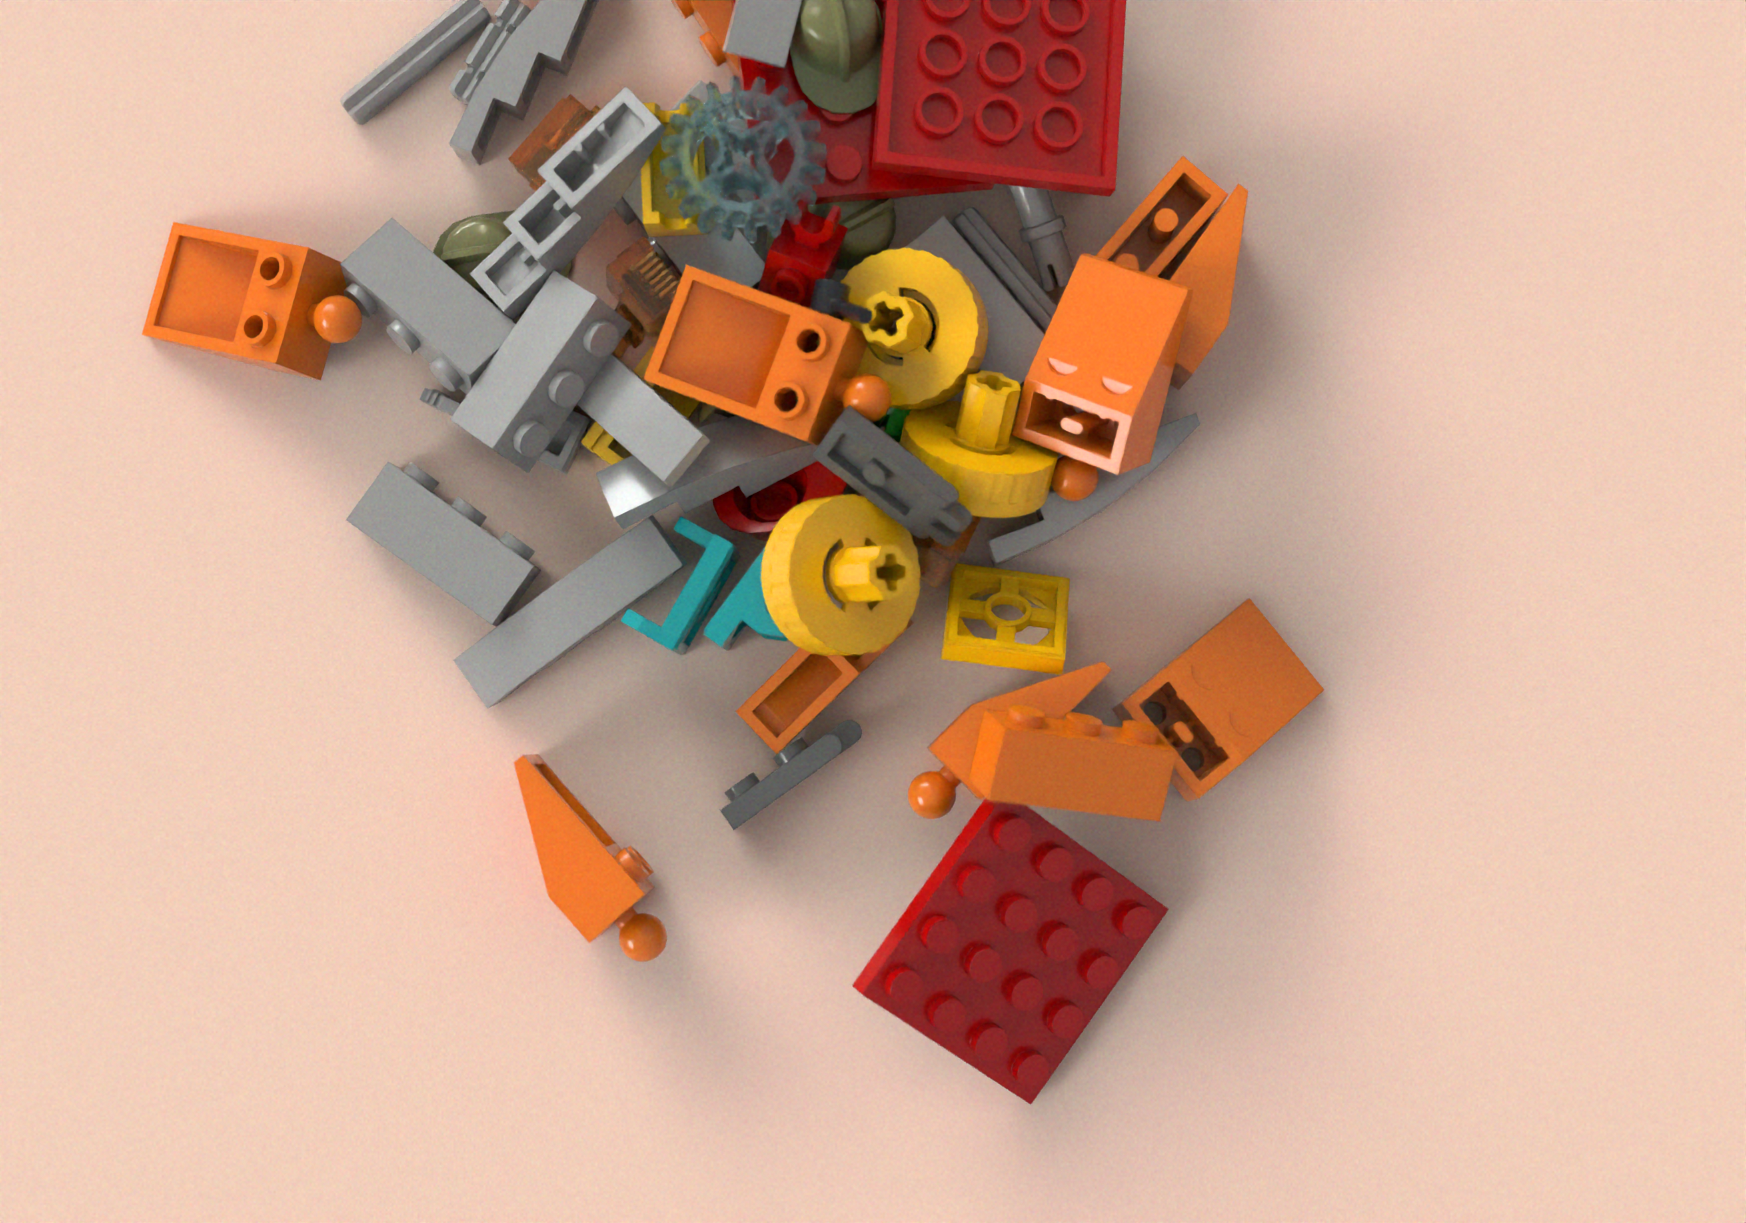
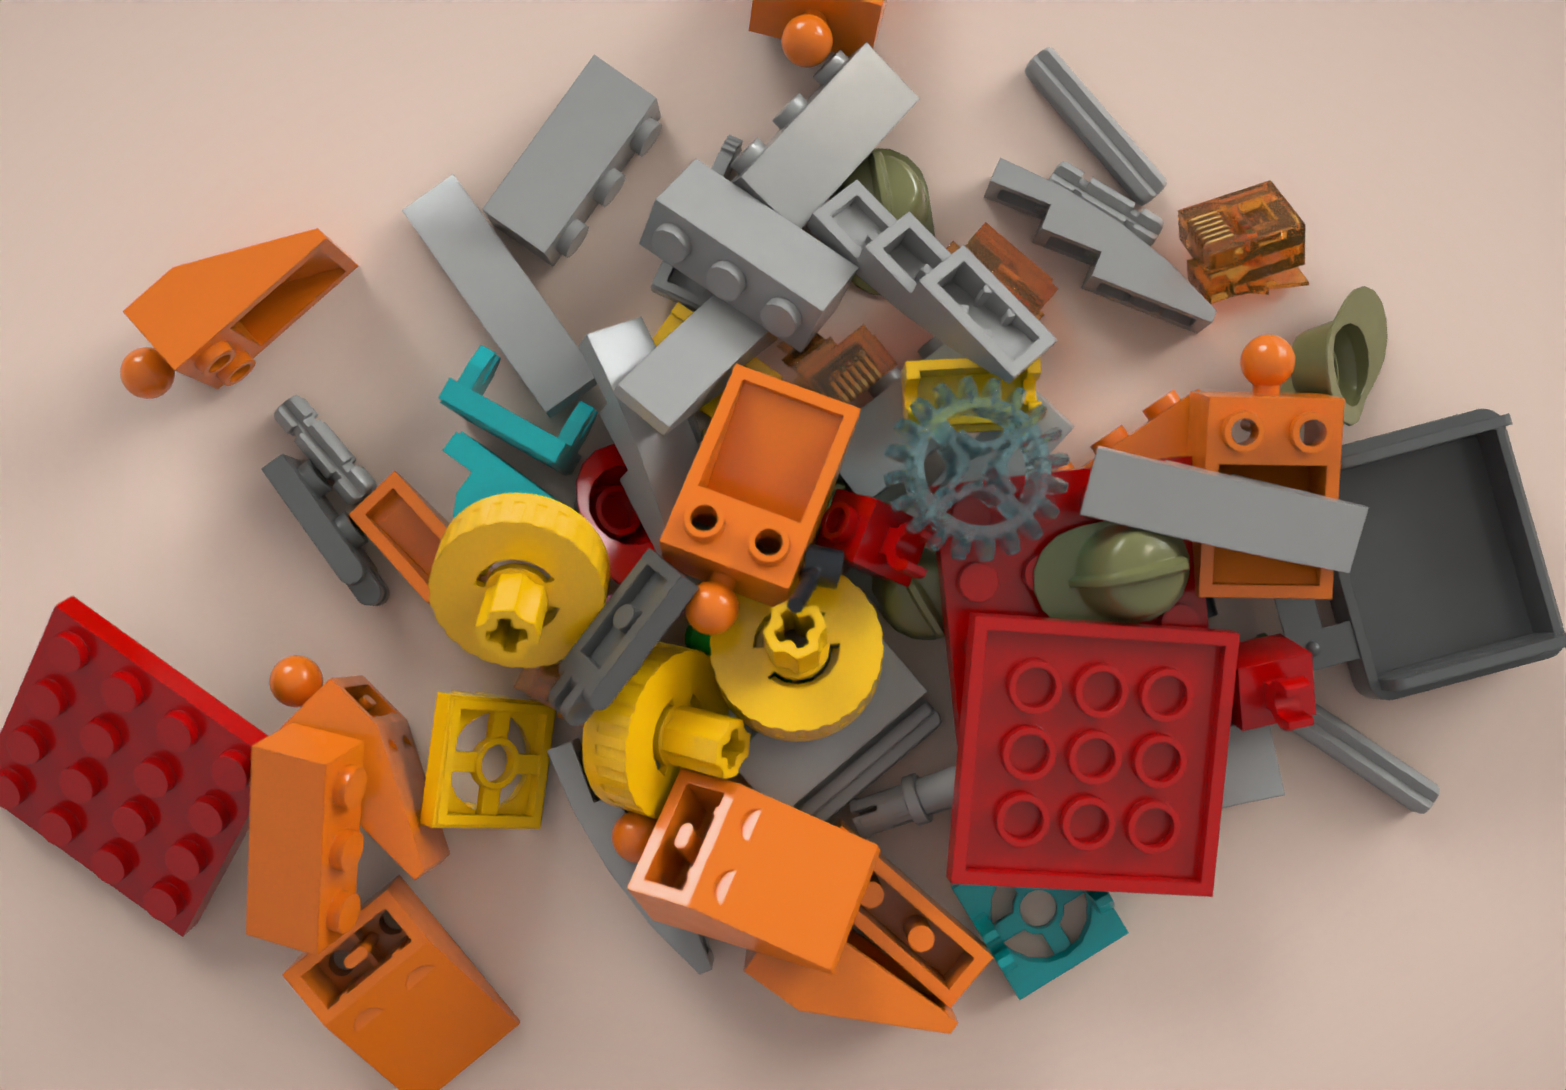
camera: 90 degrees right, 0 degrees up
none -> light grey axle [274,395,377,505]
none -> teal piece [951,884,1129,1000]

